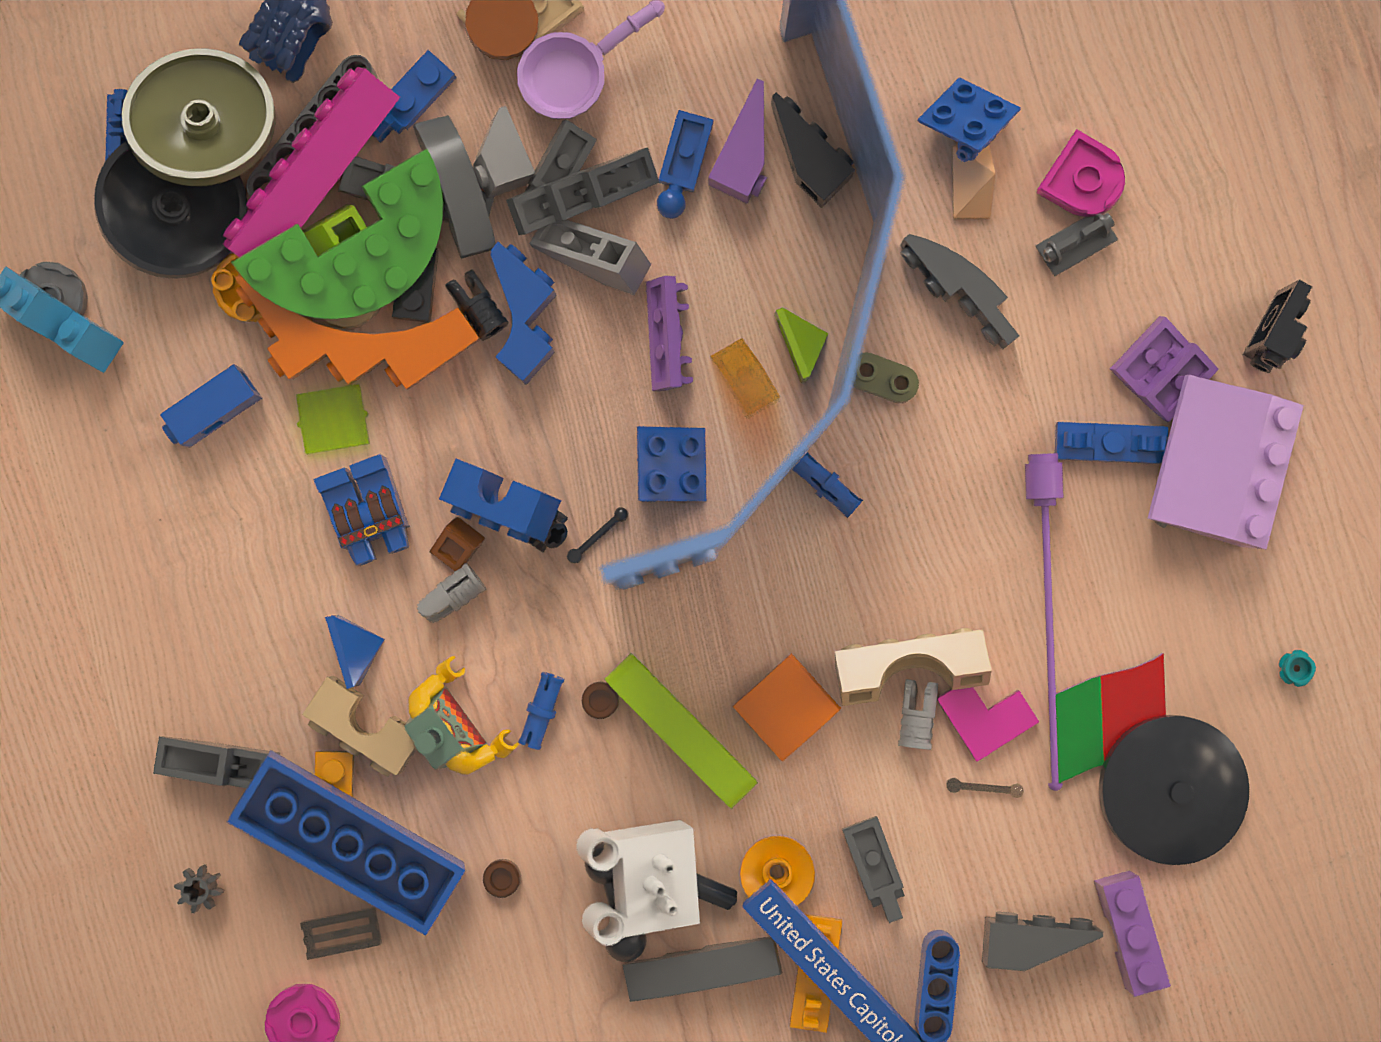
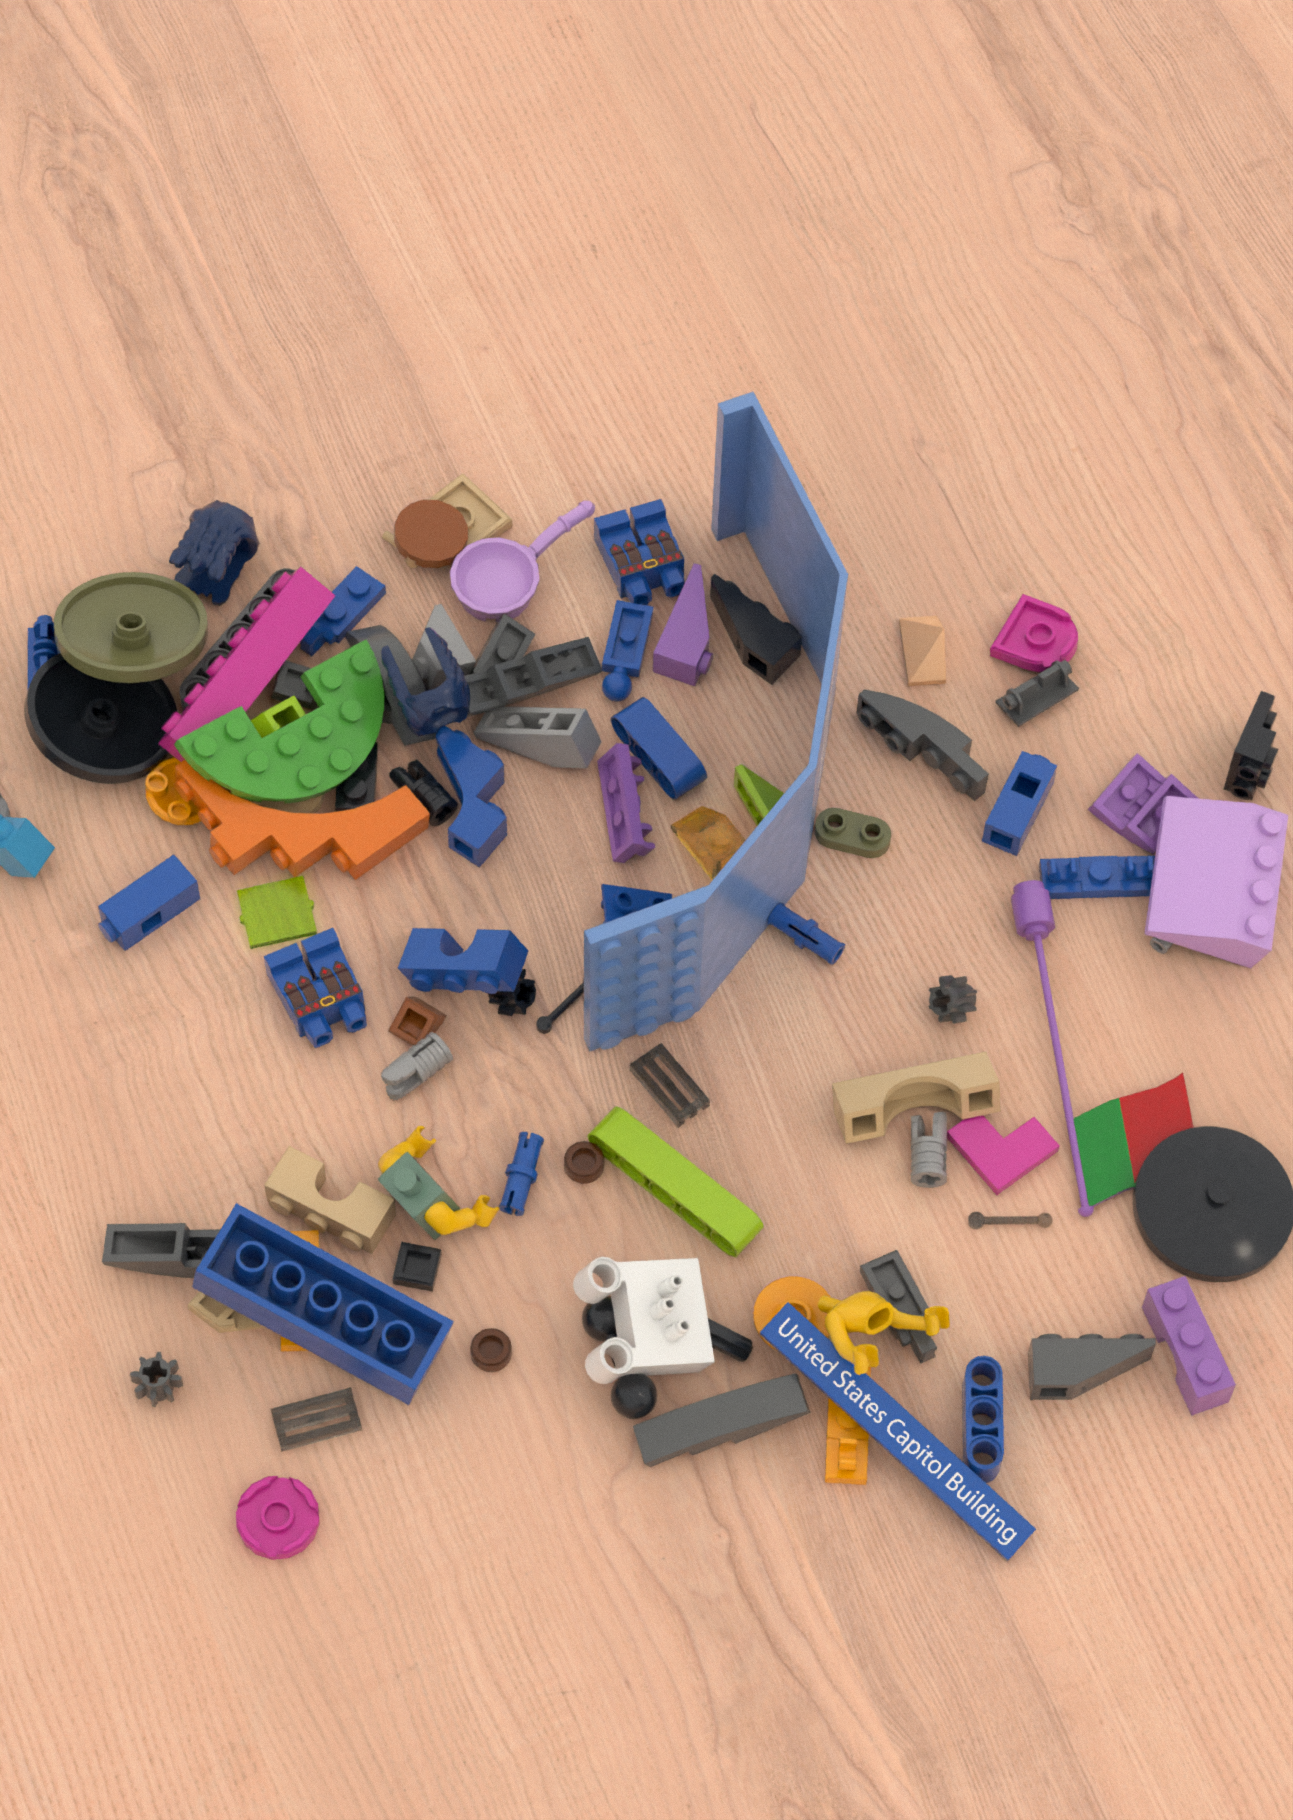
camera: 10 degrees left, 25 degrees down
blue slope [325,615,385,689] -> none
orange slope [733,653,841,762] -> none
blue hinge [917,77,1021,162] -> none
none -> dark blue piece [381,627,470,737]
none -> black tile [393,1242,442,1292]
none -> blue hips [594,499,685,605]
none -> blue beam [610,697,707,800]
none -> clear smoke tile [630,1043,710,1128]
none -> yellow piece [818,1291,950,1375]
none -> dark grey gear [928,975,977,1024]
none -> blue brick [982,751,1057,856]

